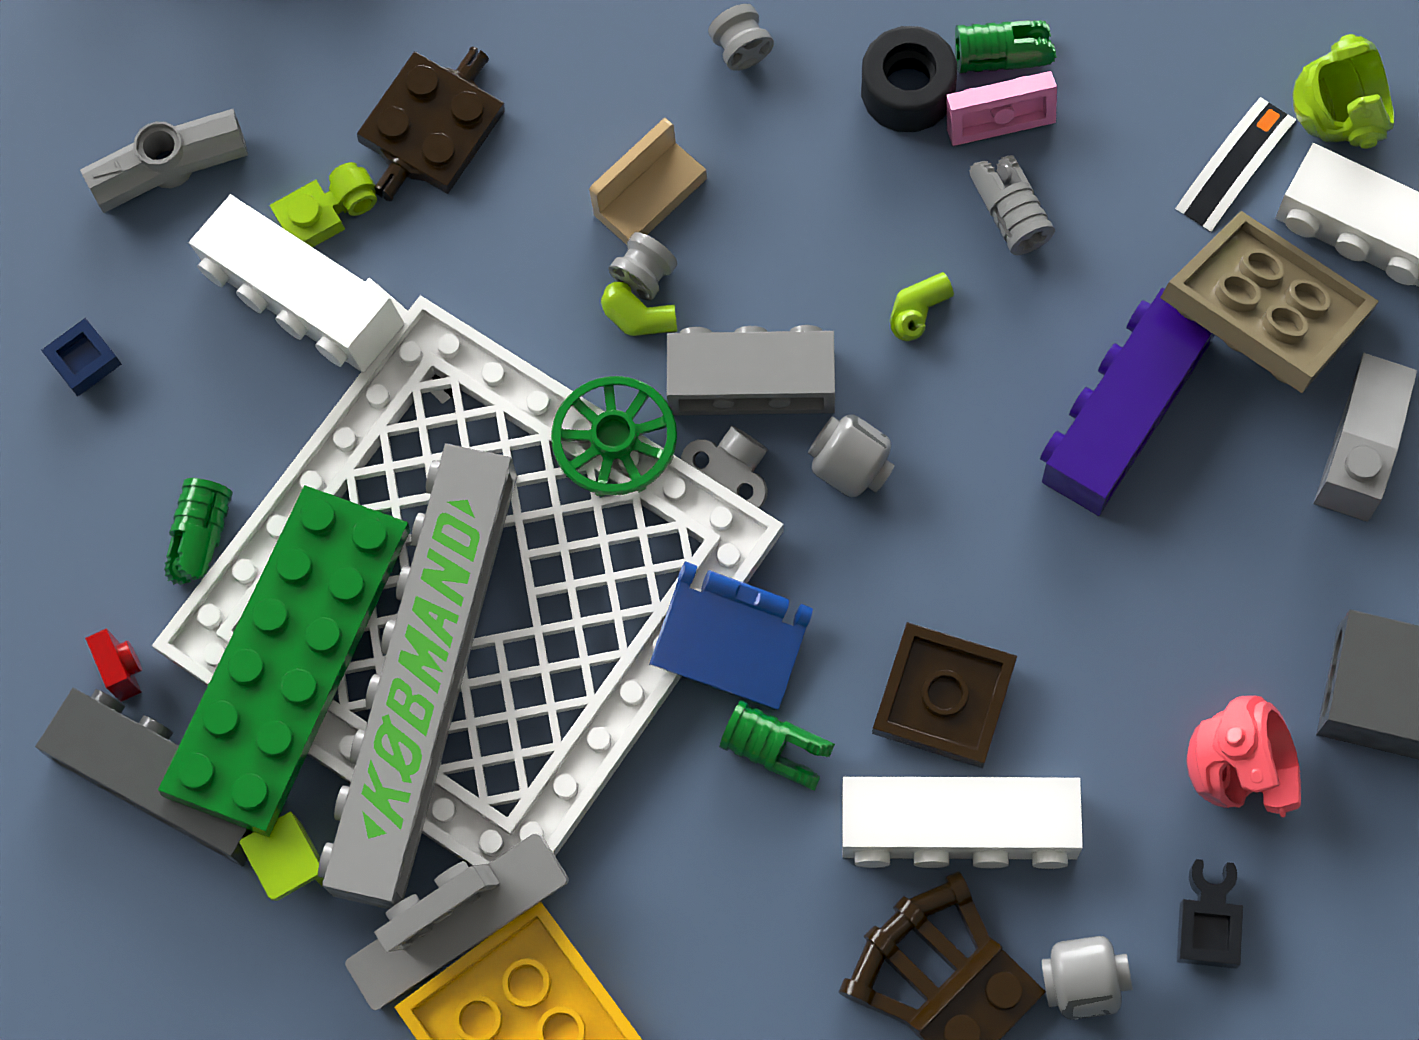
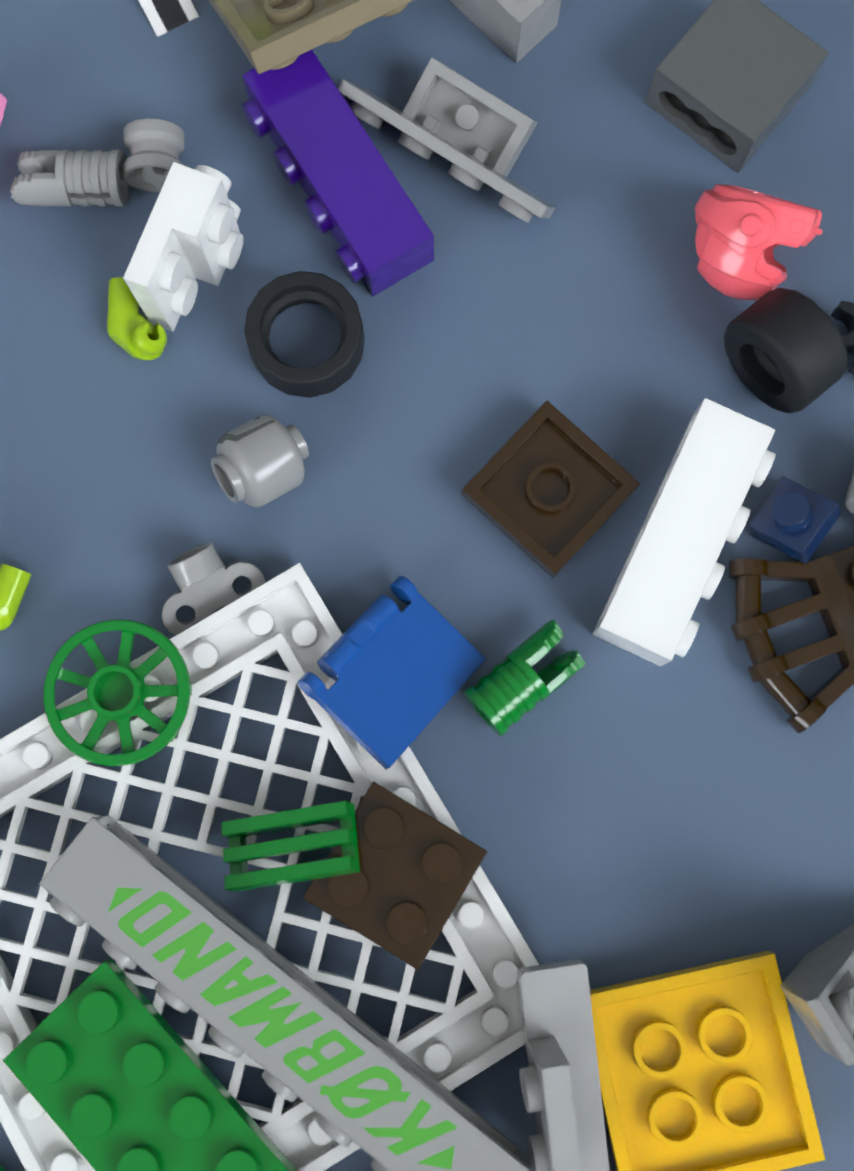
camera: 70 degrees left, 10 degrees up
light grey brick [667,325,835,415] -> none
none -> light grey wheel [123,118,185,192]
none -> white plate [123,162,243,332]
none -> green tile [221,801,360,892]
none -> black tyre [244,271,365,398]
none -> dark brown plate [303,781,488,970]
none -> light grey bracket [338,57,556,223]
none -> black tyre [724,288,847,413]
none -> dark blue plate [748,477,841,564]

